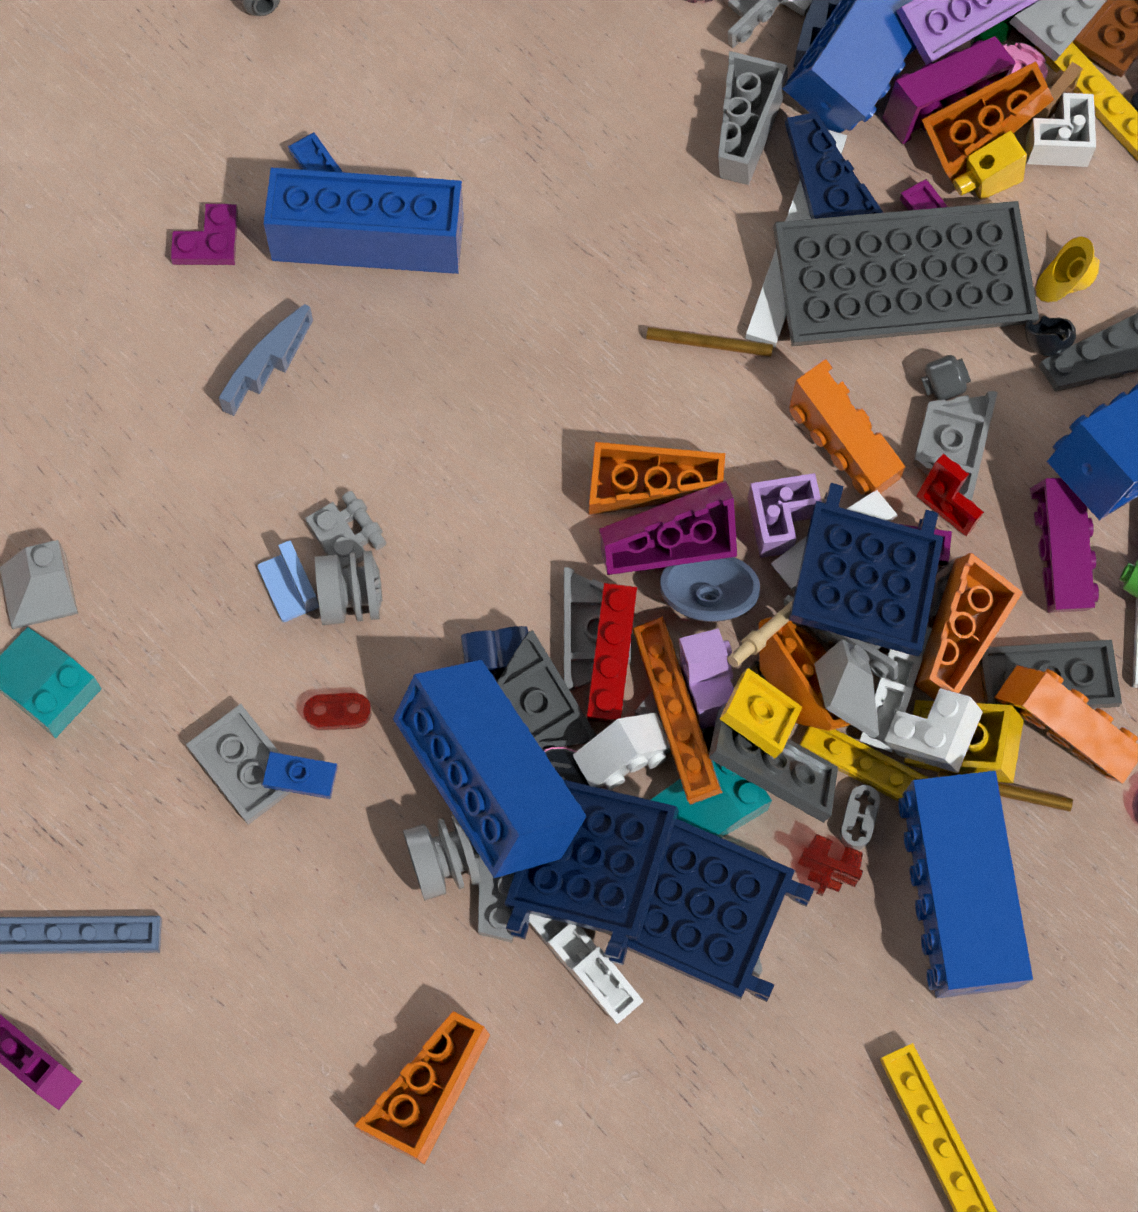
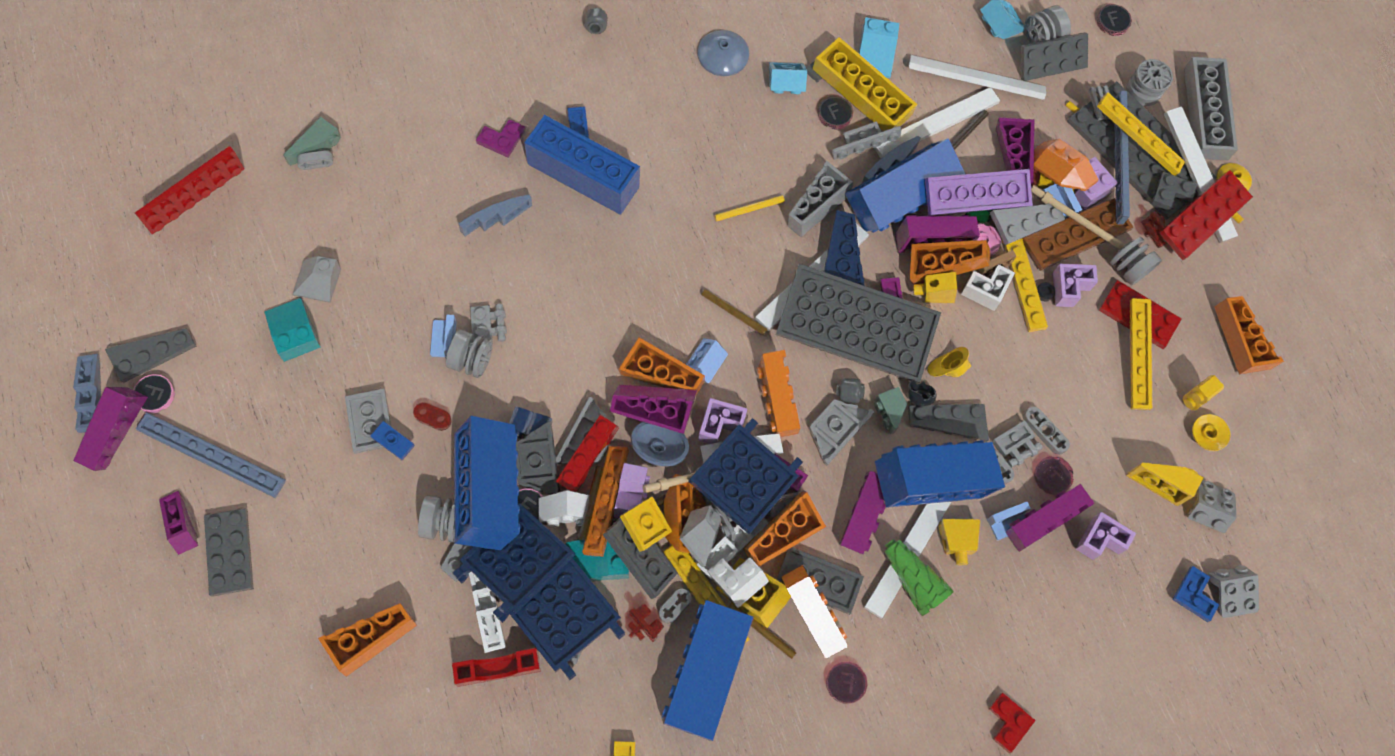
camera: 20 degrees right, 0 degrees up
red plate [916,454,984,536] -> none
none -> dark grey plate [204,509,254,597]
none -> red arch [452,648,541,687]
none -> dark brown bar [579,466,603,540]
none -> light blue panel [686,338,728,383]
none -> yellow bar [714,195,785,222]
none -> sand green slope [874,387,907,434]

